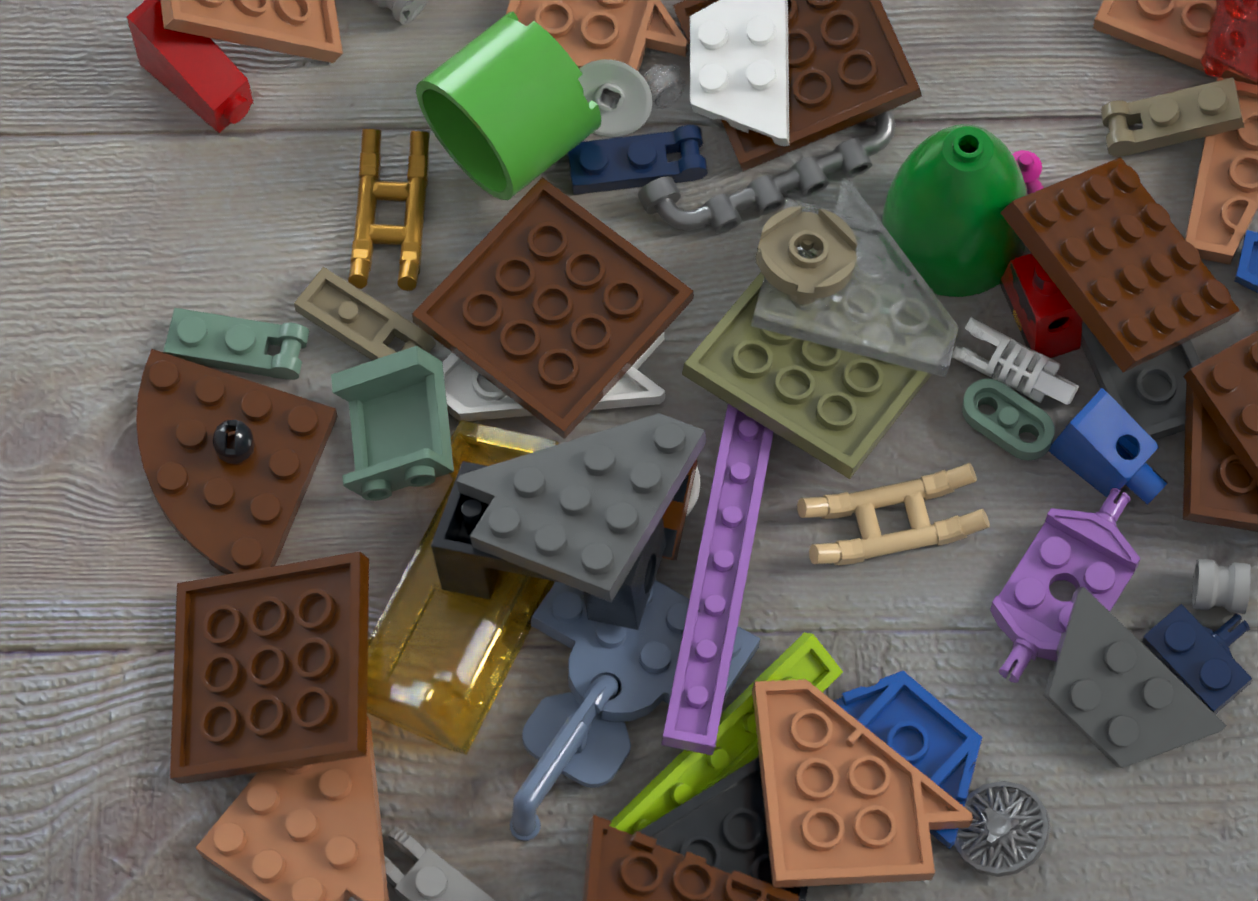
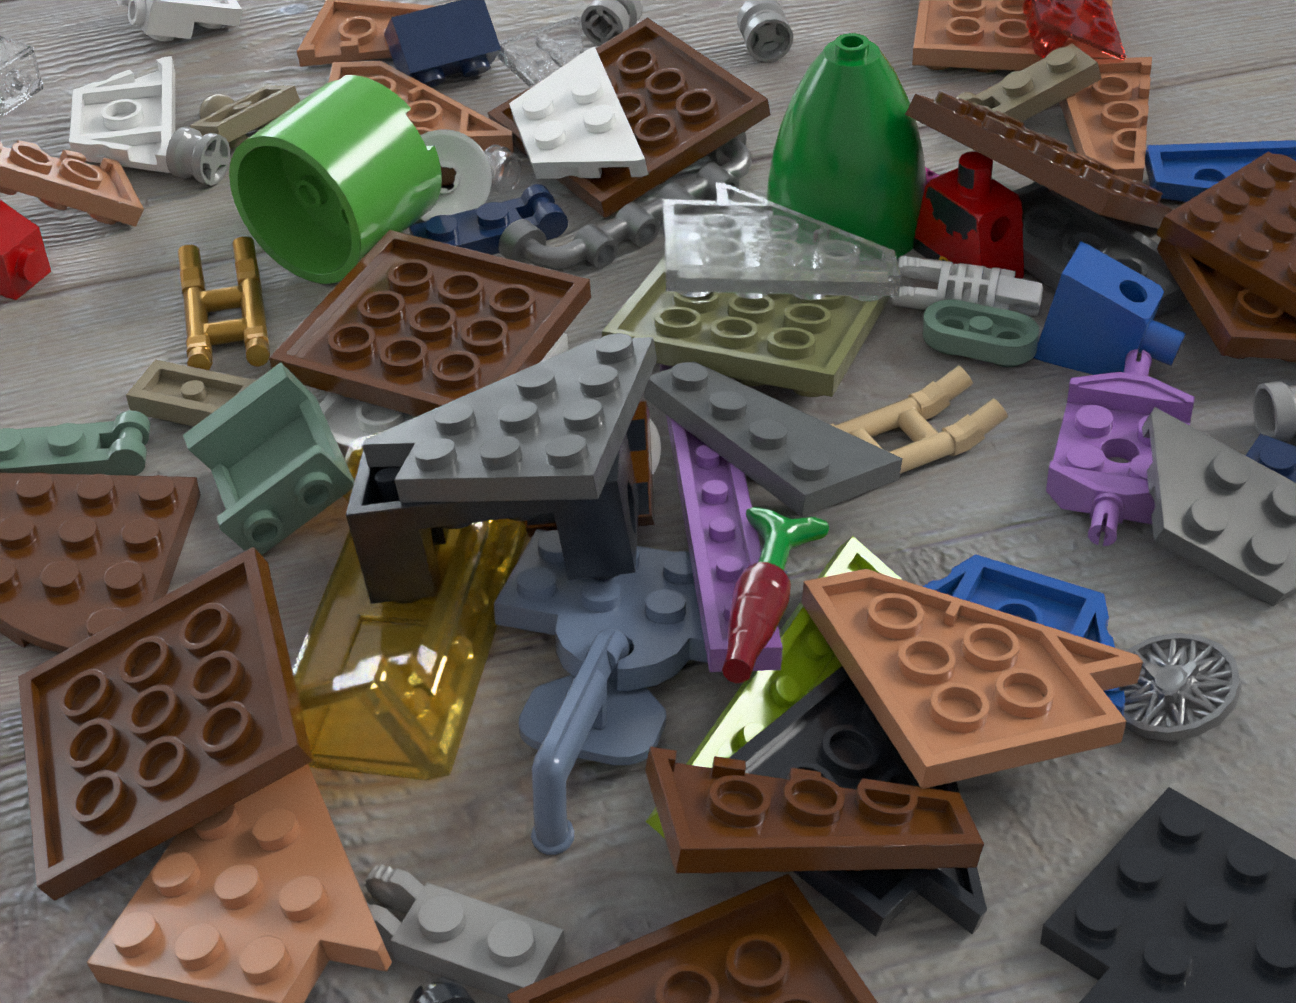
camera: 15 degrees left, 25 degrees down
black hinge [212,420,255,464] -> none
dark tan plate [755,206,857,305] -> none
none -> dark grey wing [644,361,903,517]
none -> dark red piece [722,507,829,684]

